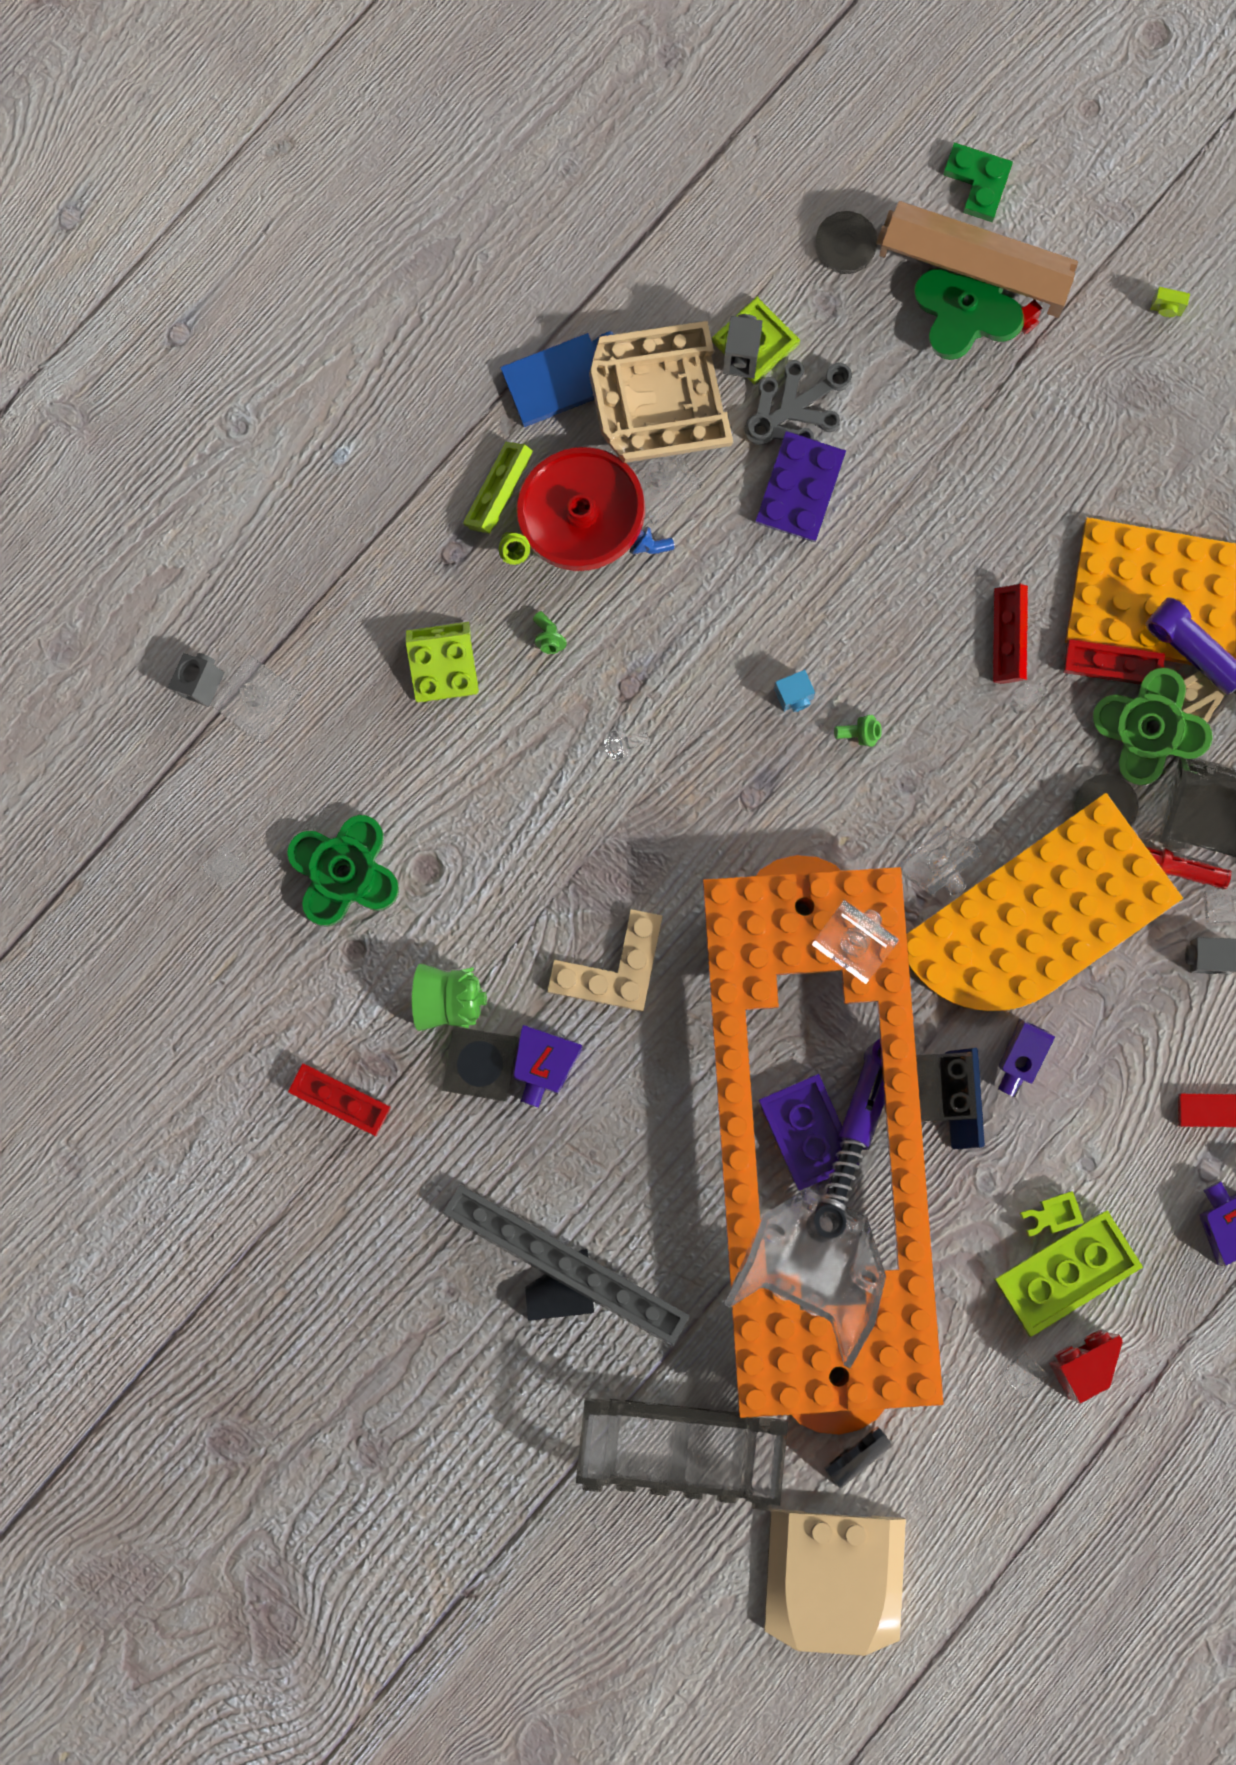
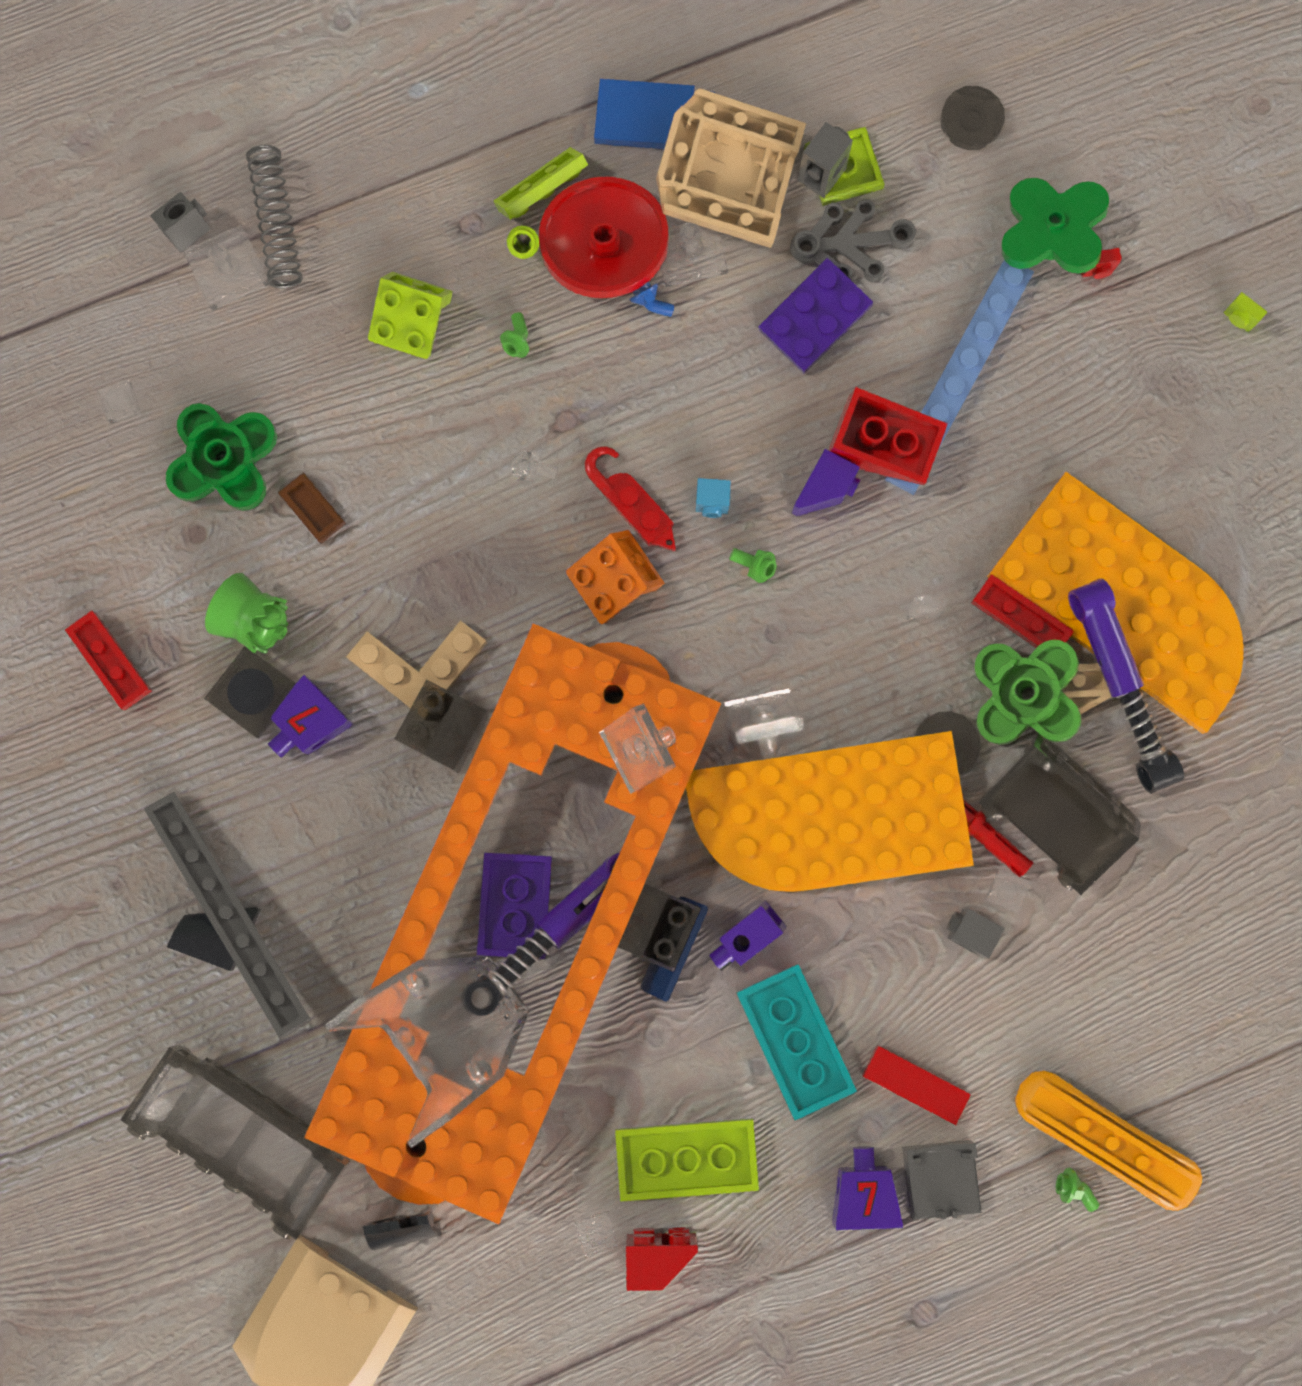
camera: 25 degrees right, 0 degrees up
medium nougat panel [876,201,1078,318] -> none
green plate [943,142,1013,223] -> none
red plate [993,583,1028,684] -> none
lime plate [1019,1191,1084,1237] -> none
none -> dark grey piece [245,145,303,288]
none -> reddish brown tile [278,472,346,544]
none -> clear smoke slope [394,679,490,774]
none -> orange bracket [566,530,665,624]
none -> red plate [584,446,676,551]
none -> teal plate [736,964,857,1121]
none -> dark purple slope [791,449,861,516]
none -> red slope [828,387,948,485]
none -> medium blue plate [885,260,1034,495]

